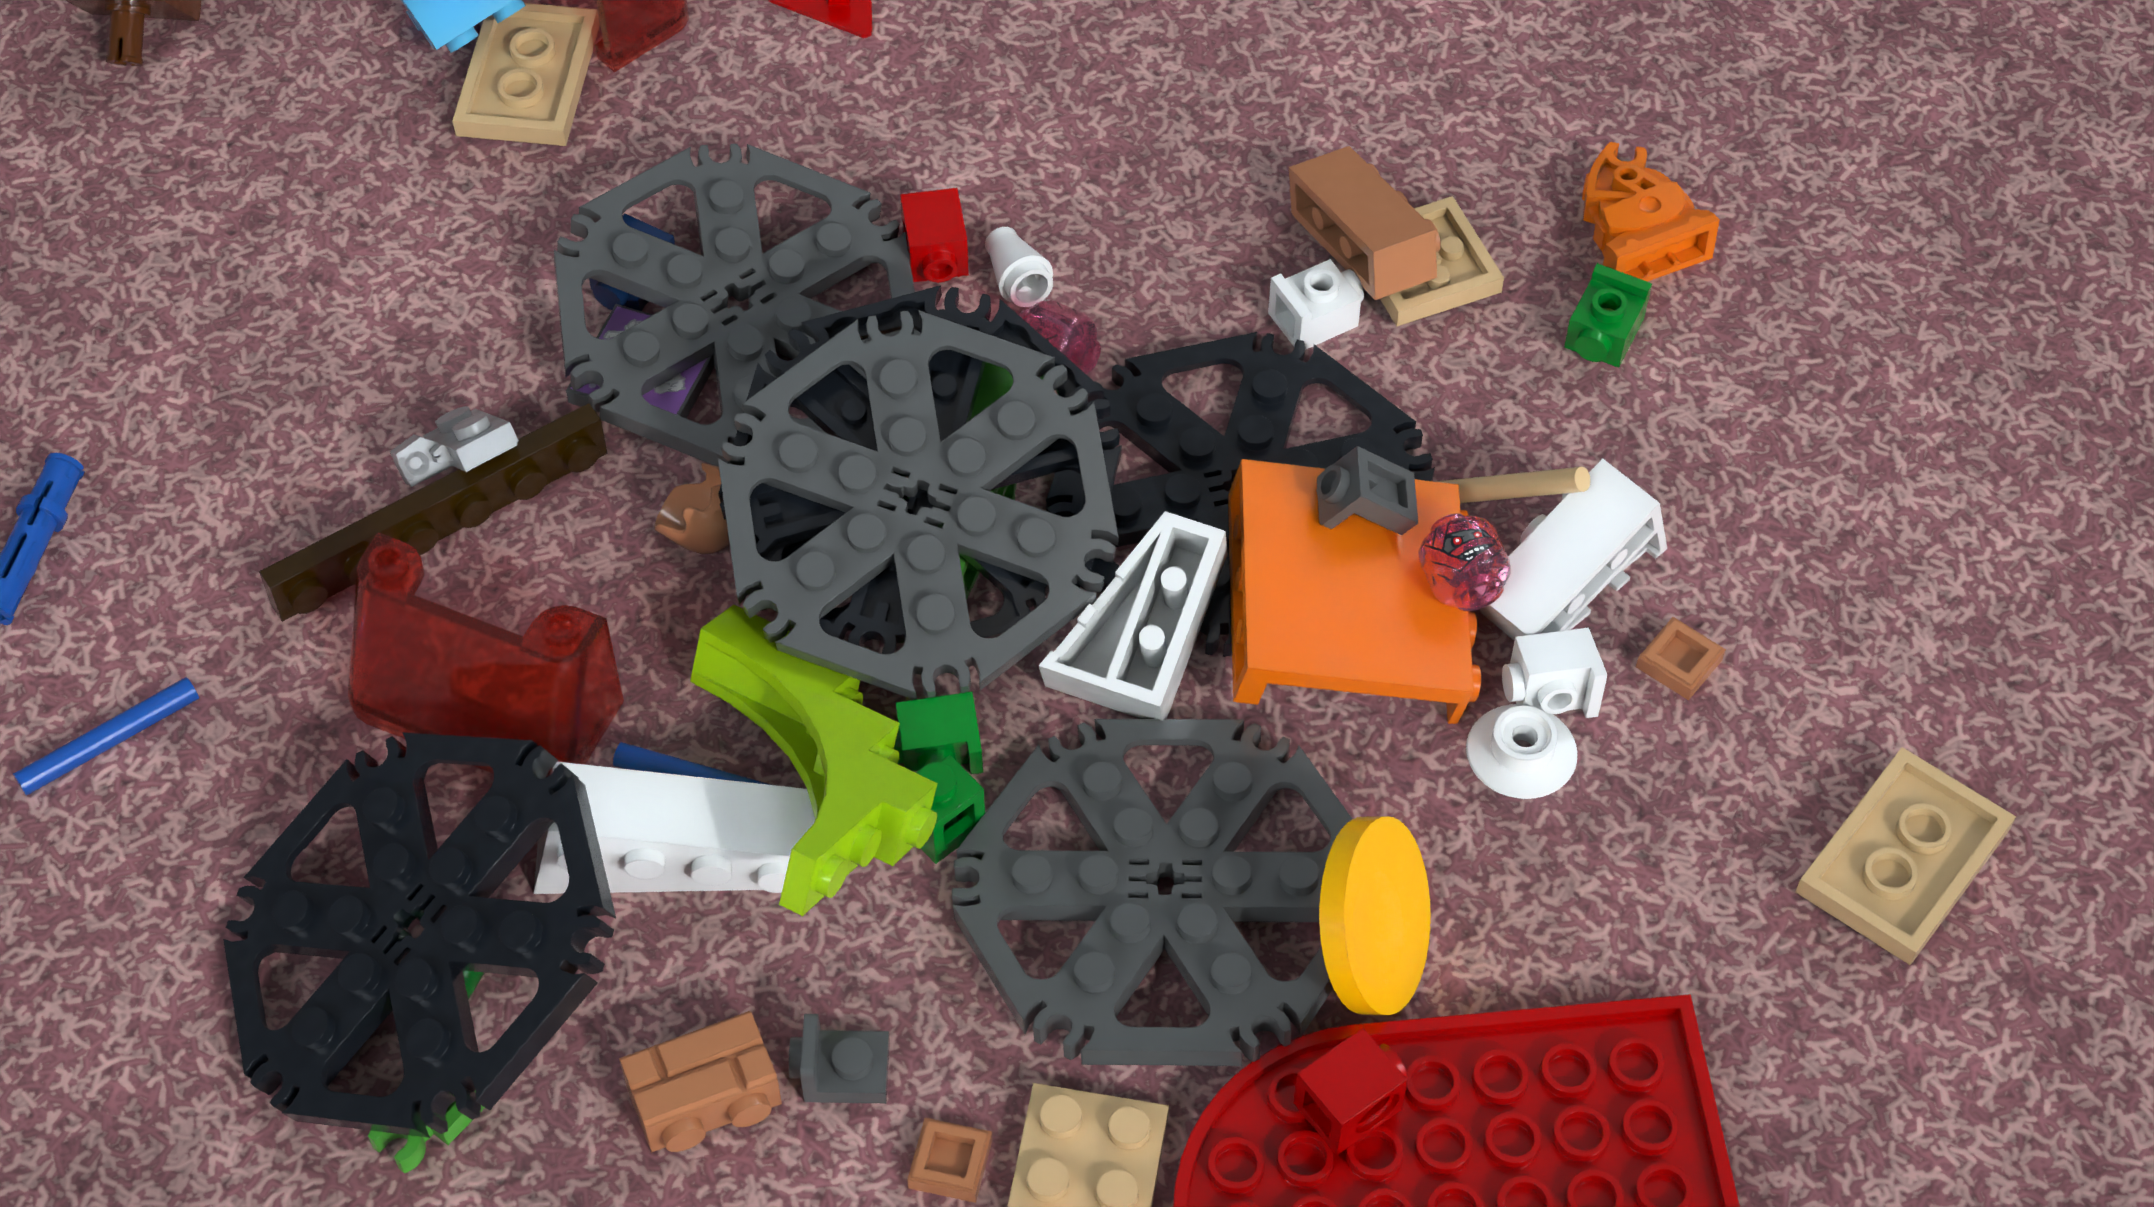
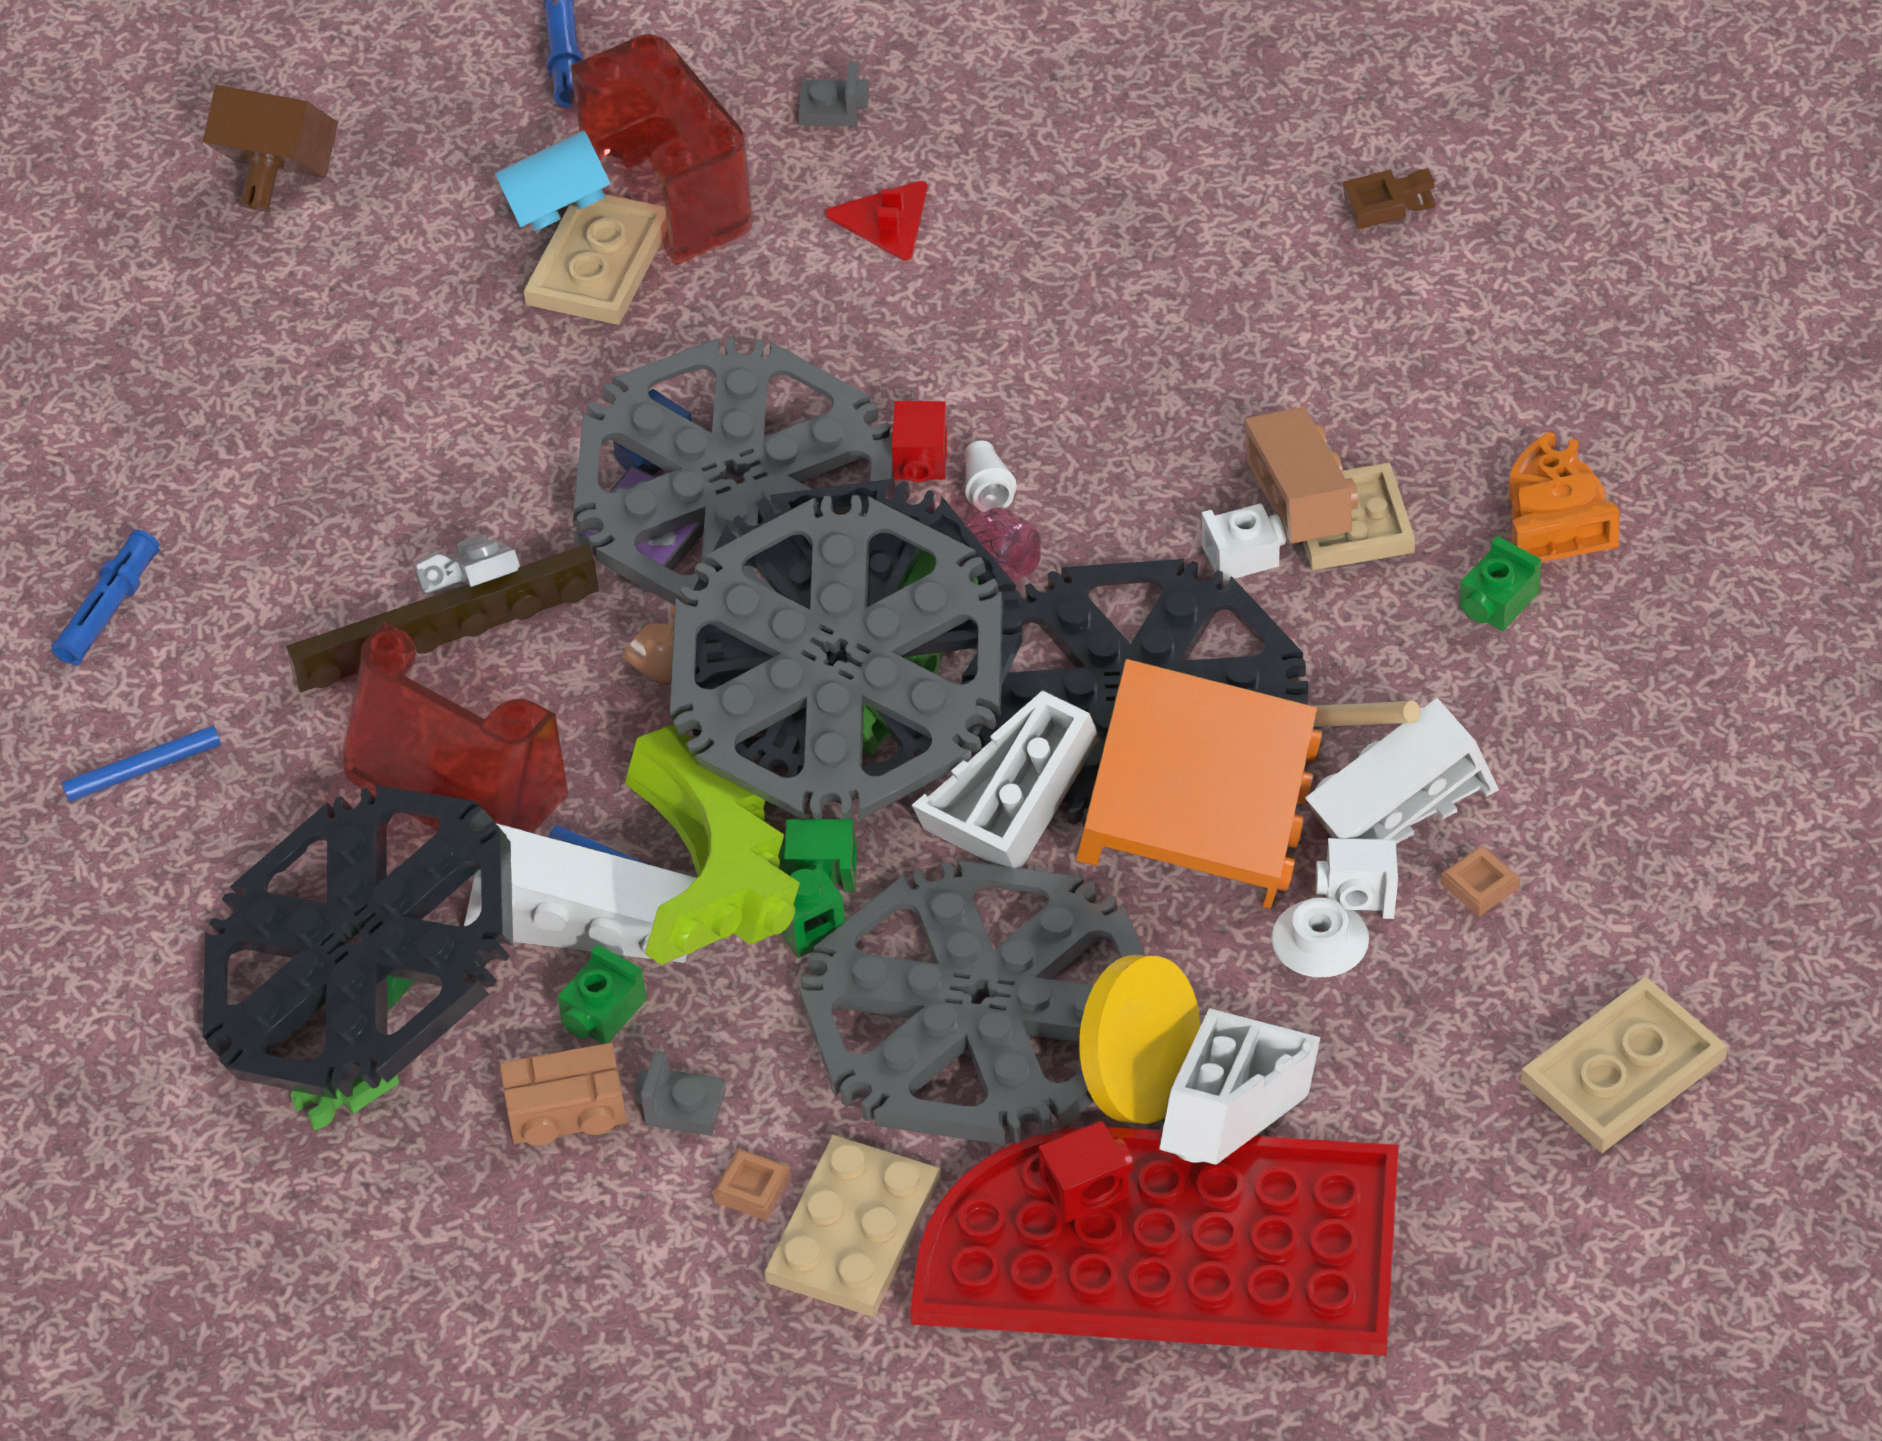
camera: 15 degrees right, 5 degrees down
dark grey bracket [1316,446,1418,535] -> none
clear pink head [1418,513,1511,611] -> none
none -> green brick [557,944,647,1044]
none -> white wedge [1160,1008,1320,1164]

